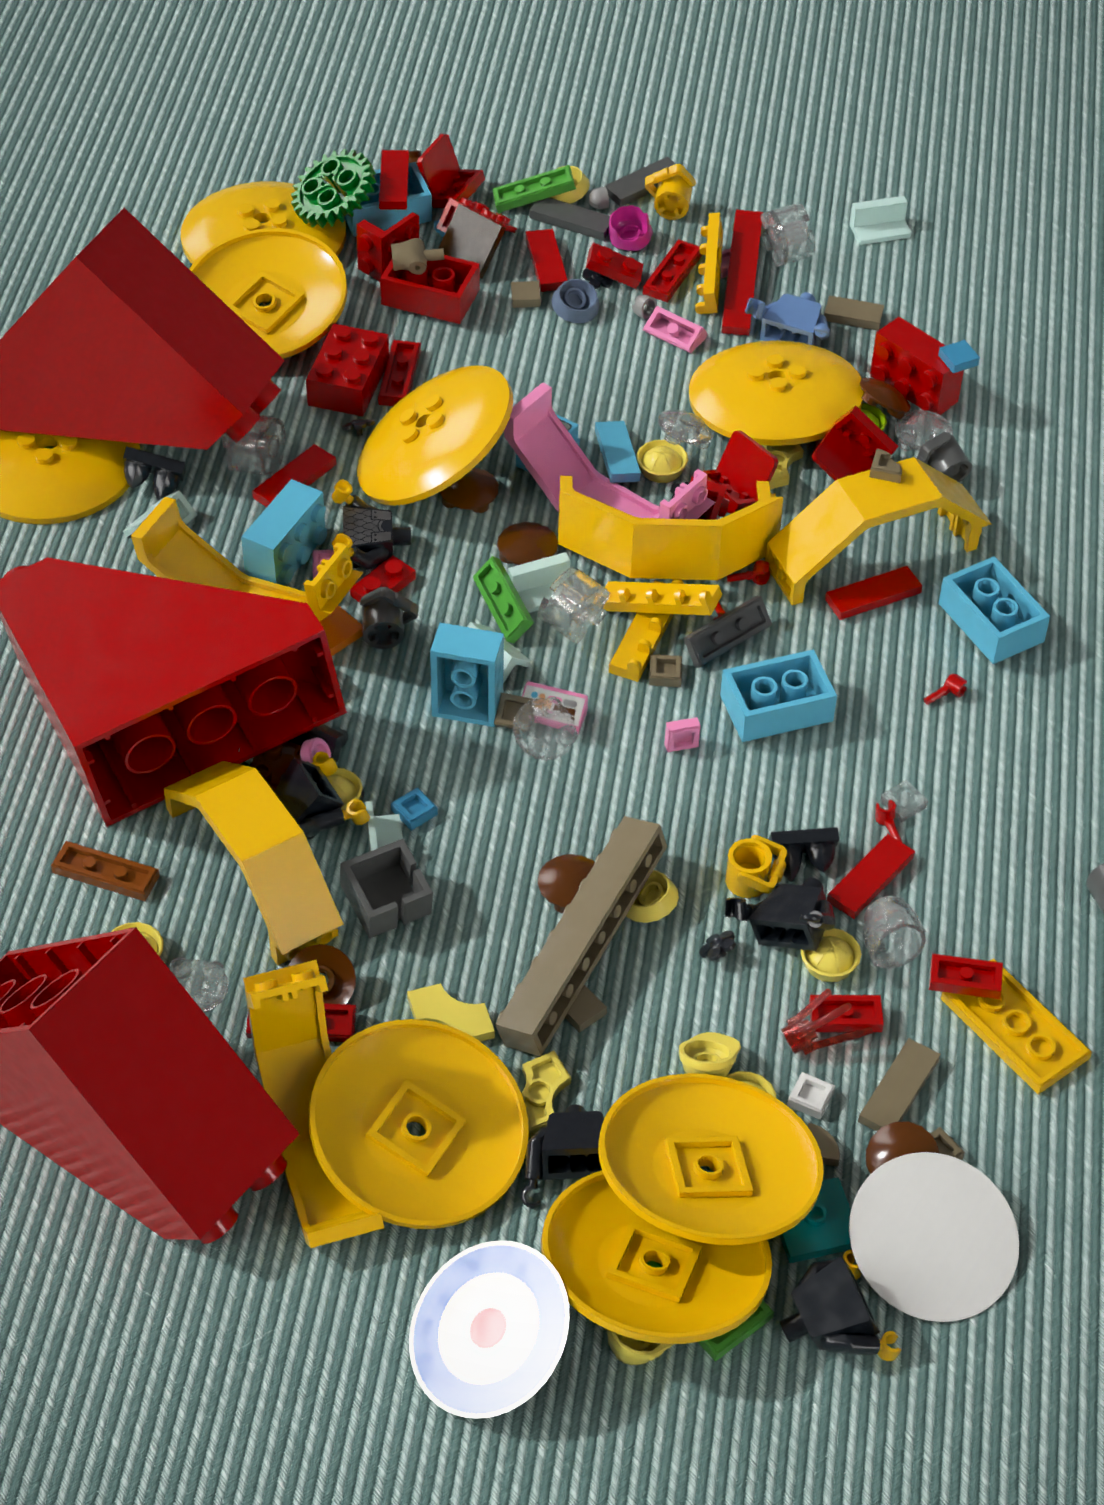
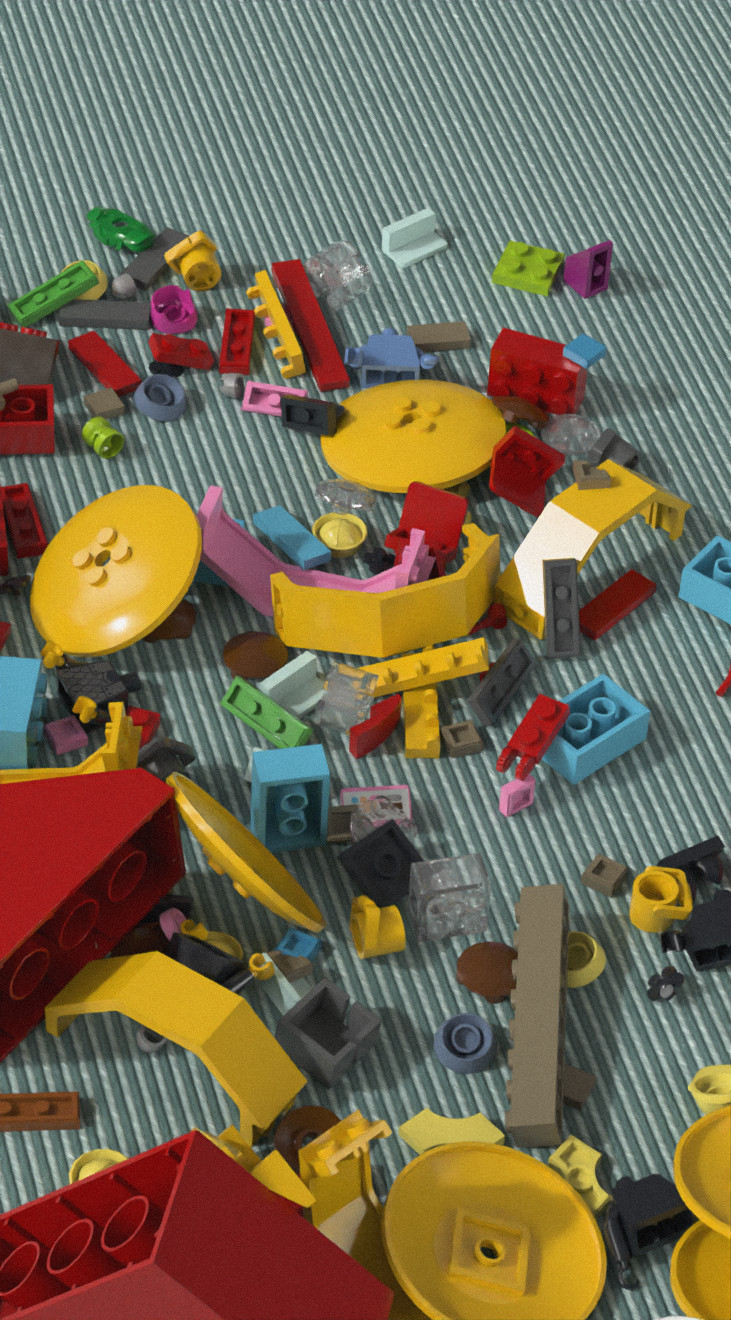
camera: 25 degrees left, 5 degrees down
none -> lime wheel [81,416,124,459]
none -> green piece [87,207,155,252]
none -> yellow dish [166,772,327,933]
none -> yellow slope [190,1124,317,1208]
none -> dark tan tile [267,951,314,983]
none -> black tile [281,394,345,436]
none -> black plate [336,818,434,908]
none -> red slope [349,694,402,759]
none -> yellow piece [349,895,406,959]
none -> clear brick [408,853,492,942]
none -> sand blue hat [433,1013,498,1074]
none -> lime plate [492,240,565,296]
none -> red hinge [496,694,570,781]
none -> dark grey tile [542,557,580,659]
none -> magenta slope [563,240,613,299]
none -> dark tan tile [581,853,629,897]

